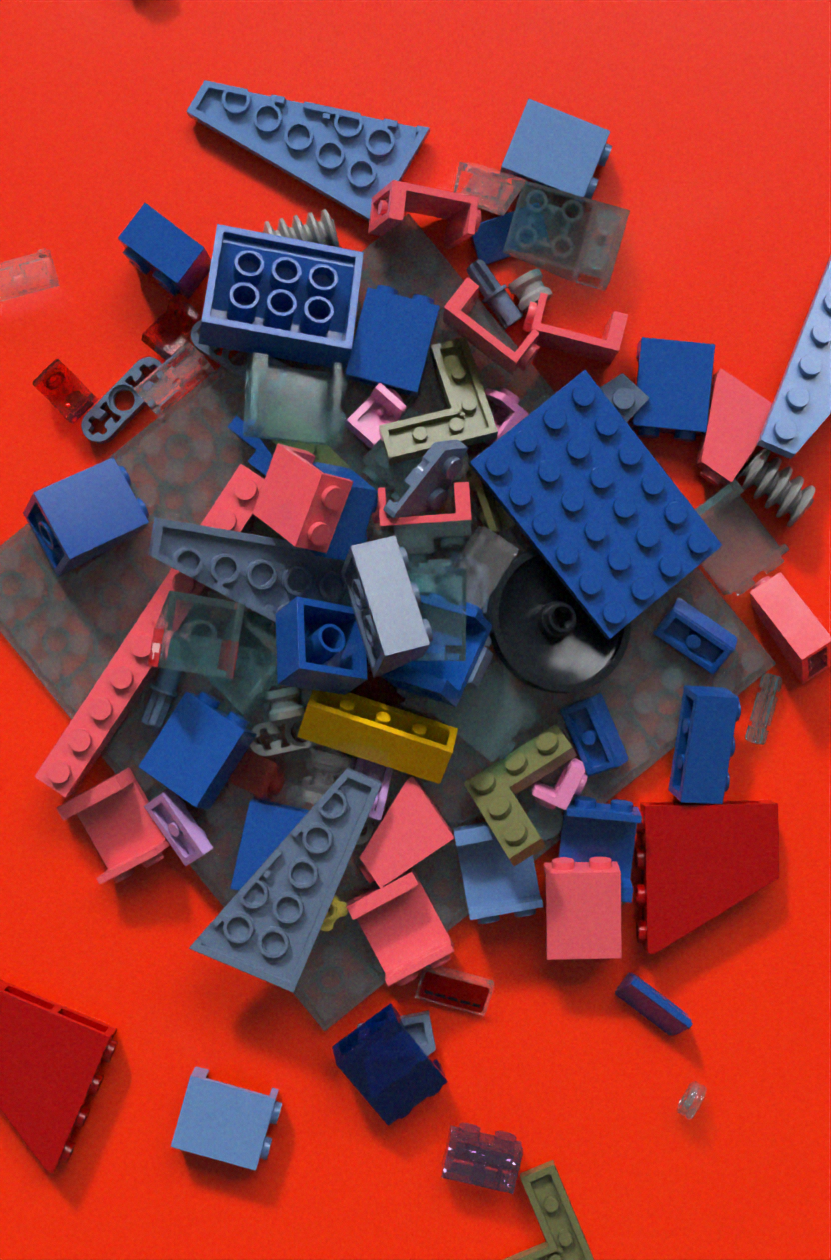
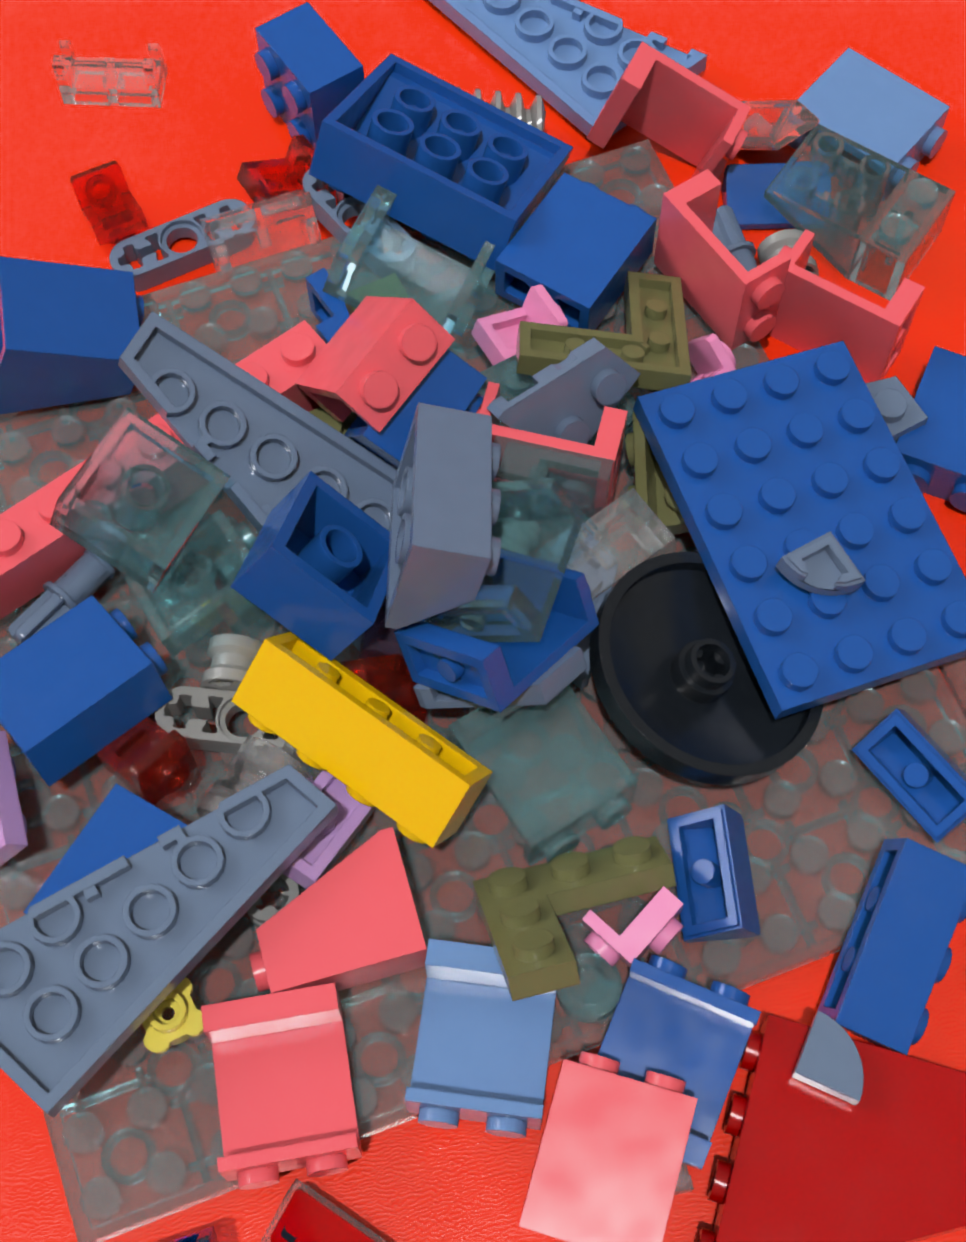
camera: 20 degrees right, 25 degrees down
none -> sand blue tile [776,531,866,596]
none -> sand blue tile [791,1010,864,1106]

